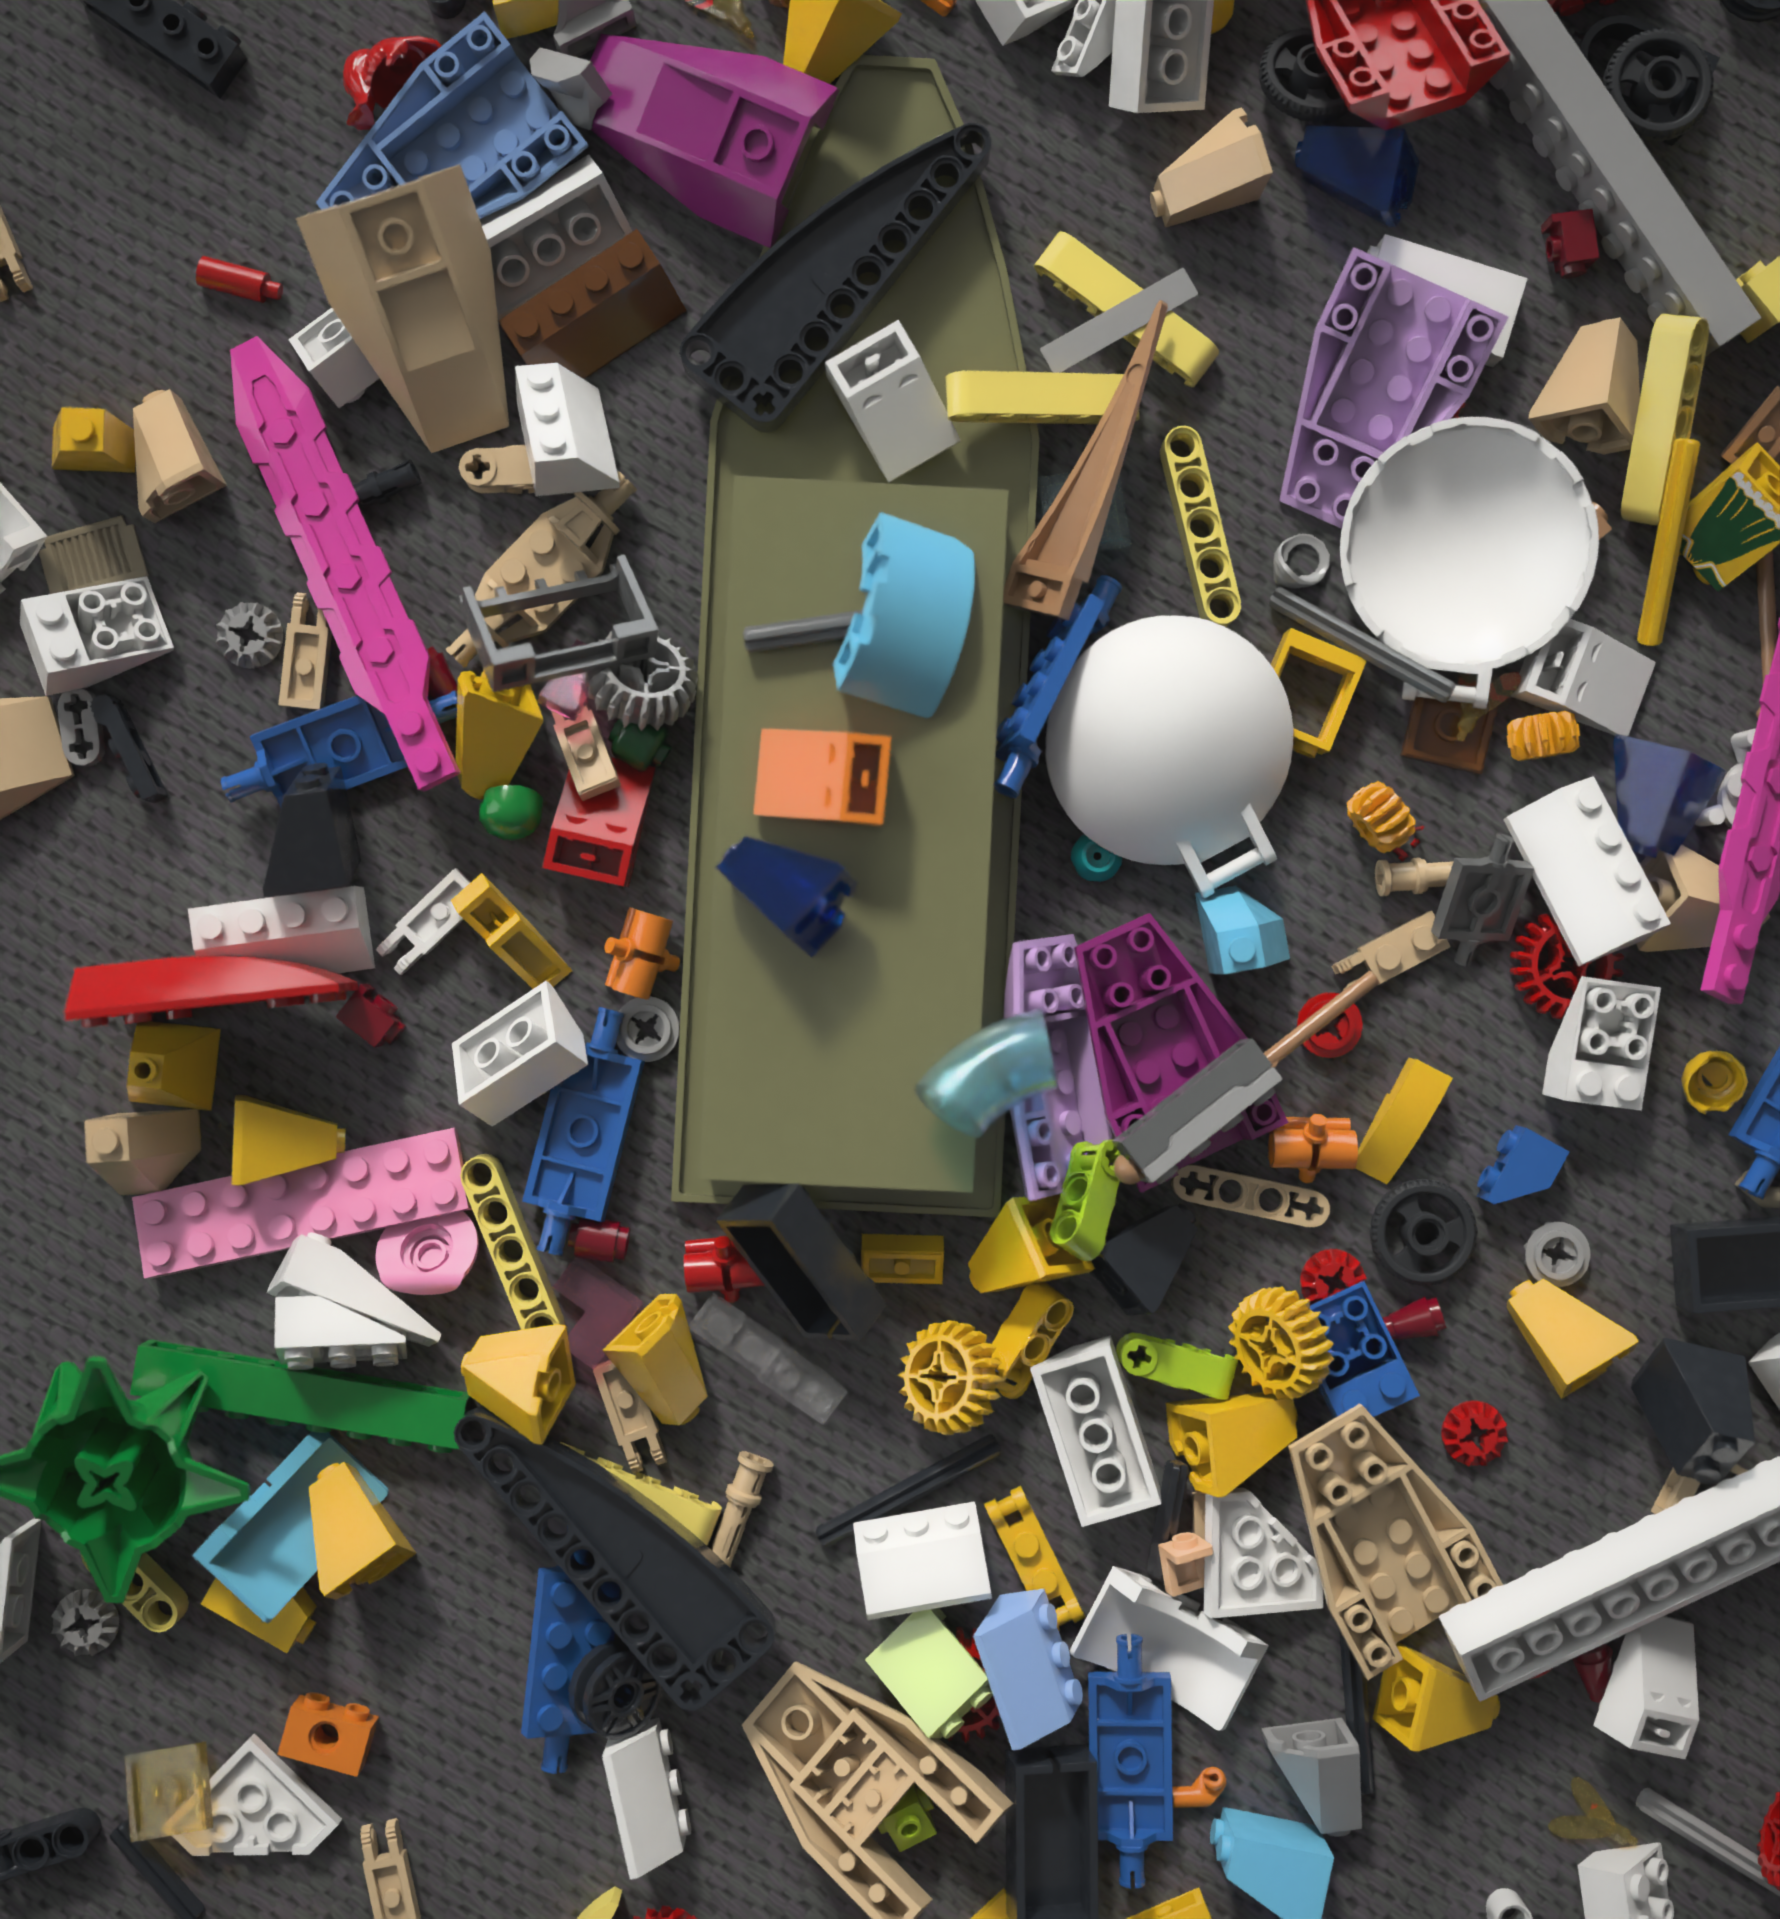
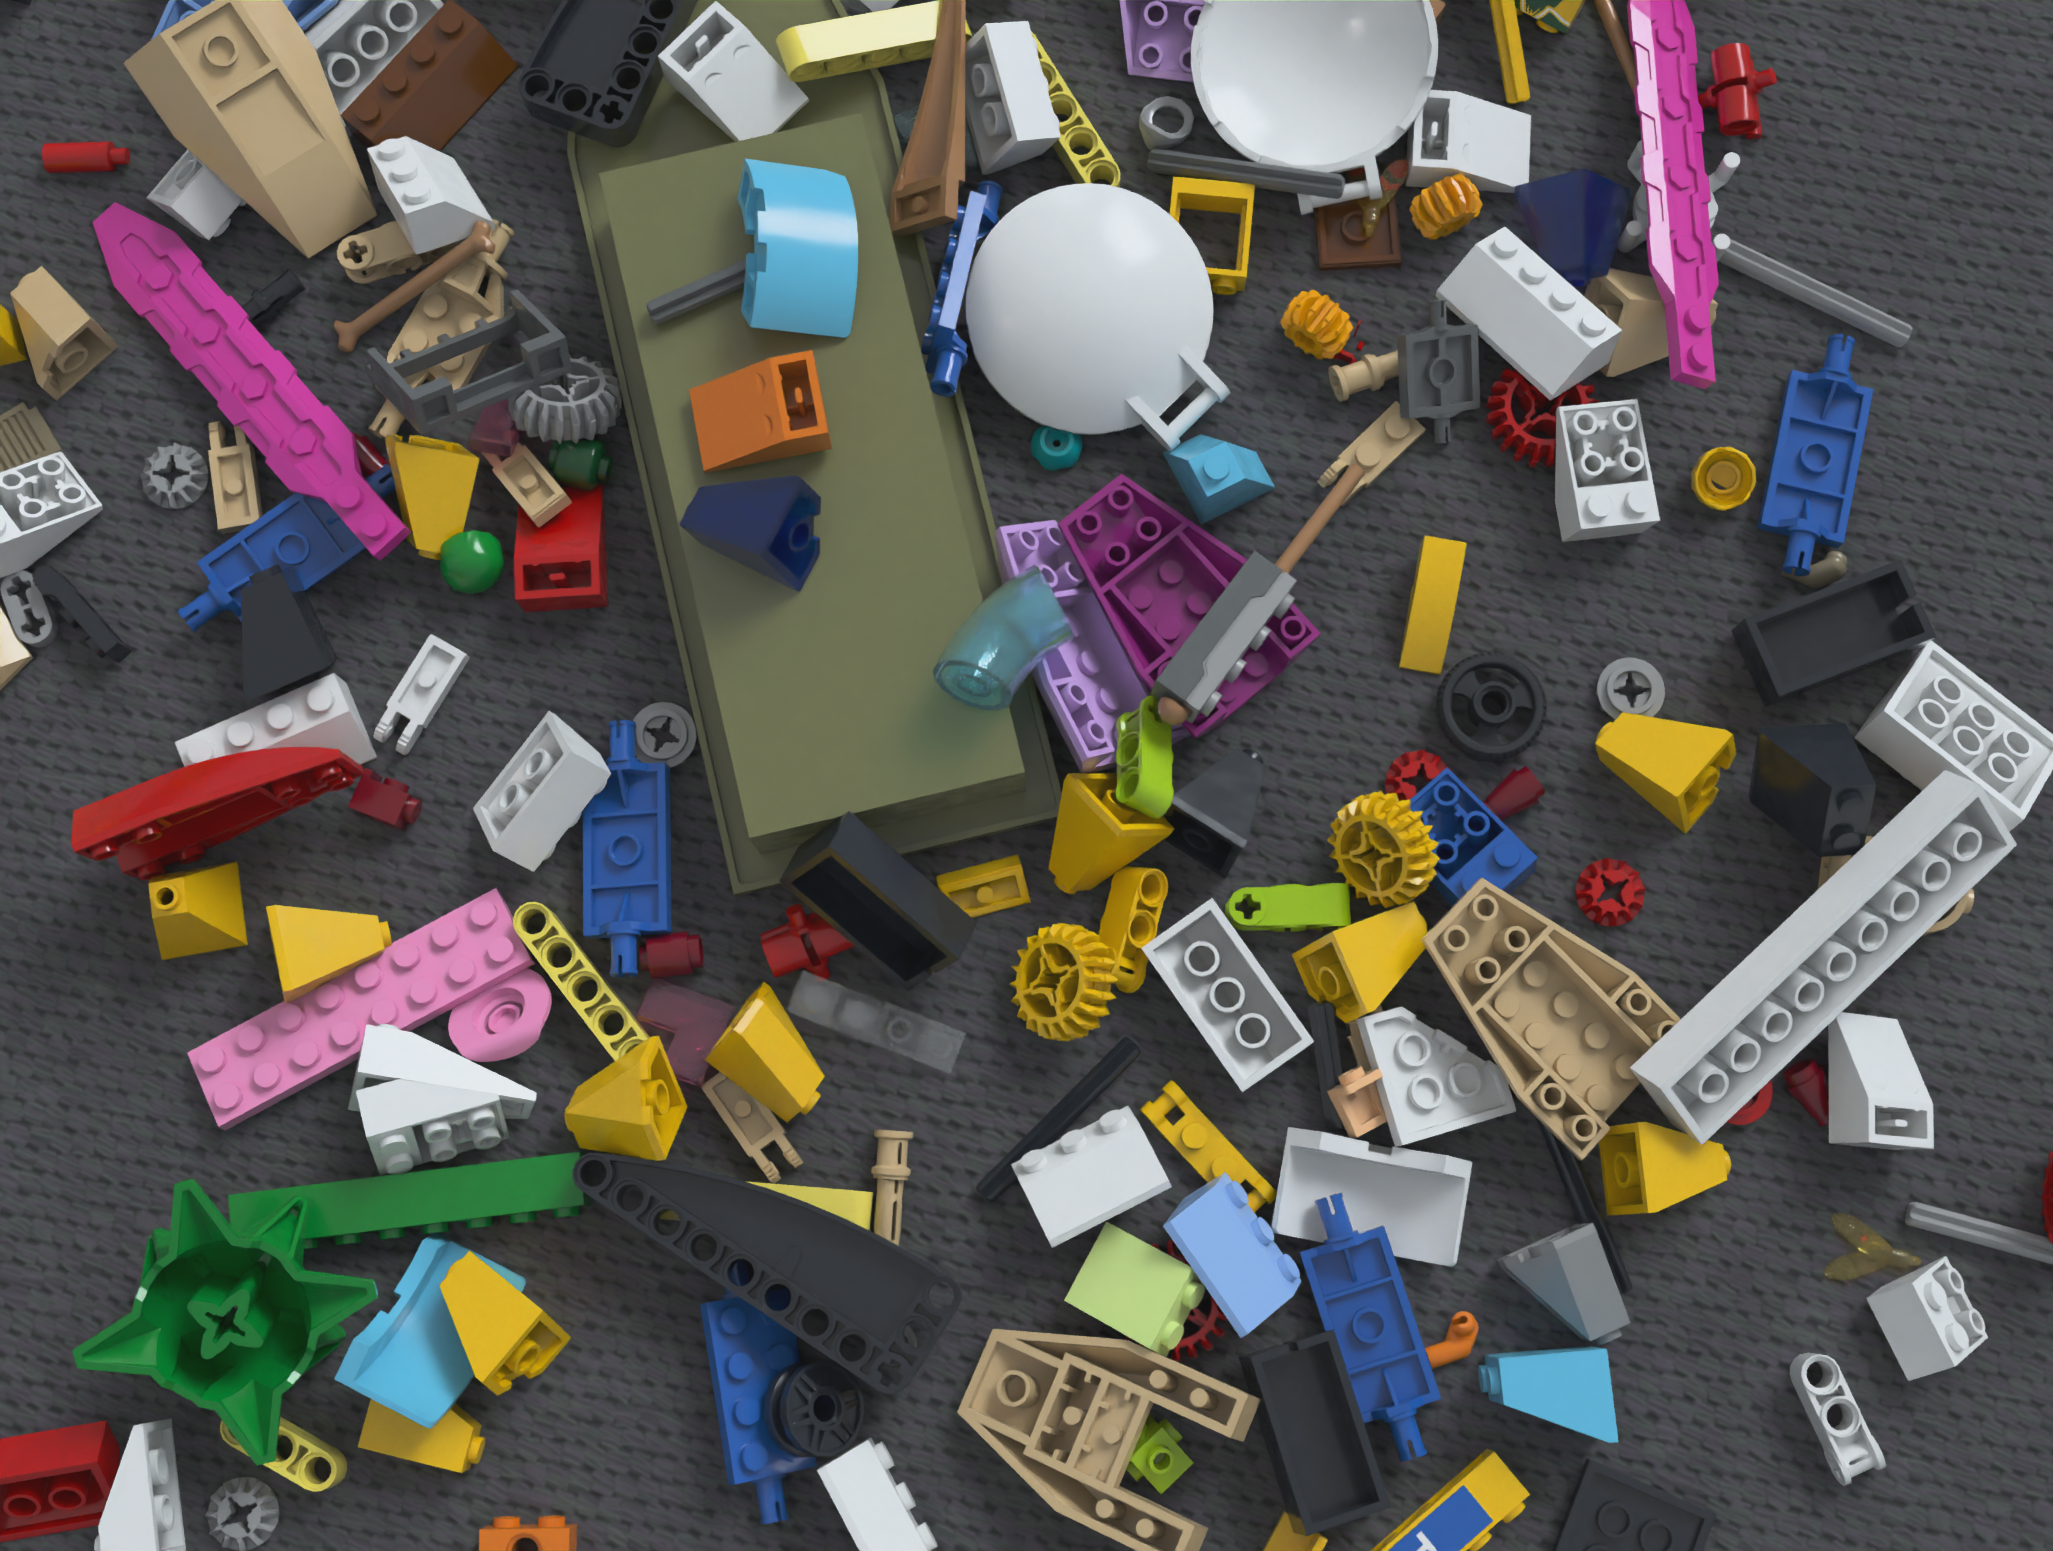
camera: 15 degrees left, 10 degrees down
tan slope [84,1109,201,1195] -> none
yellow slope [451,873,572,989] -> none
orange pin [605,907,680,1000] -> none
tan beam [1171,1164,1330,1227] -> none
orange pin [1268,1114,1358,1183] -> none
red gear [1297,992,1363,1058] -> none
blue slope [1477,1125,1570,1204] -> none
none -> medium nougat piece [333,221,496,352]
none -> white slope [965,21,1061,175]

